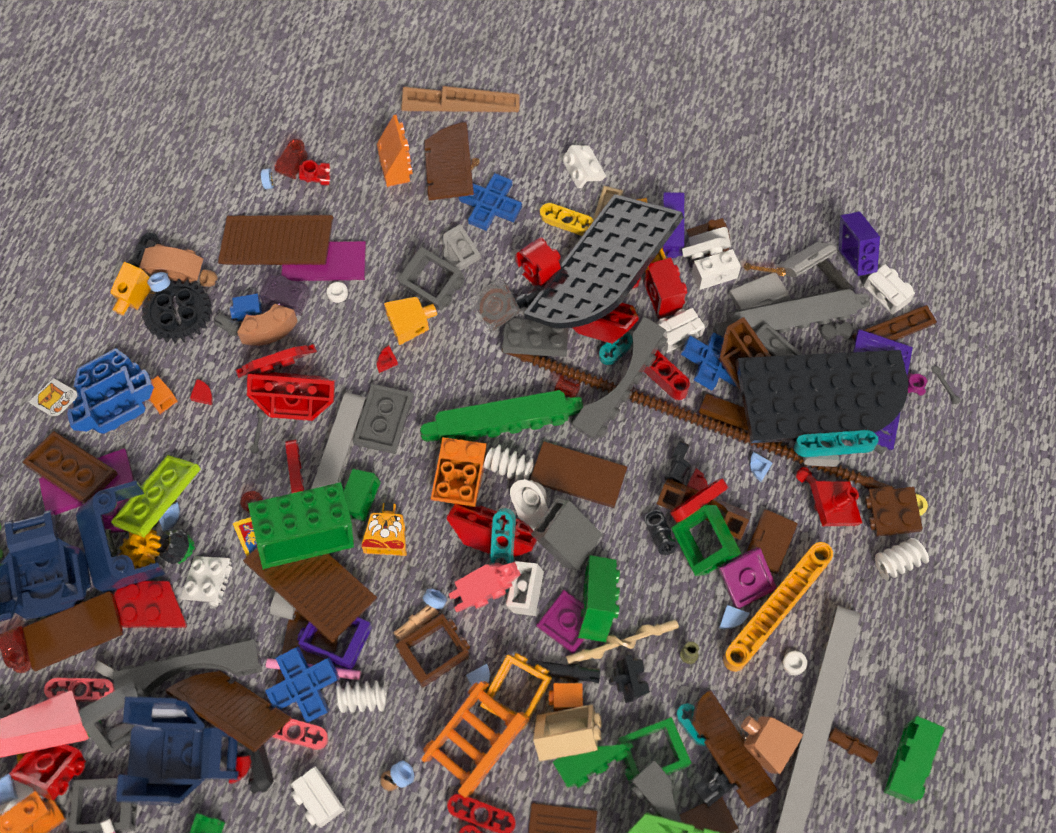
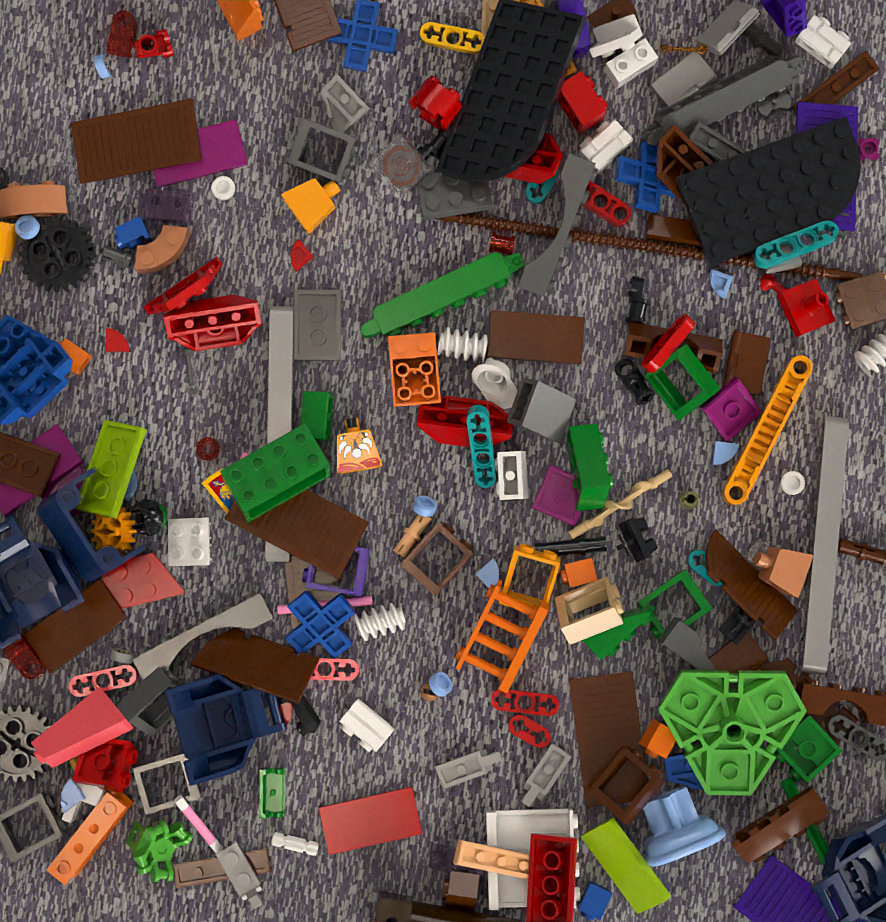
camera: 15 degrees left, 20 degrees up
medium nougat hinge [199,270,218,287] -> none
red beam [285,439,304,493] -> none
coral hinge [449,562,520,612] -> none
red tile [687,468,708,491] -> none

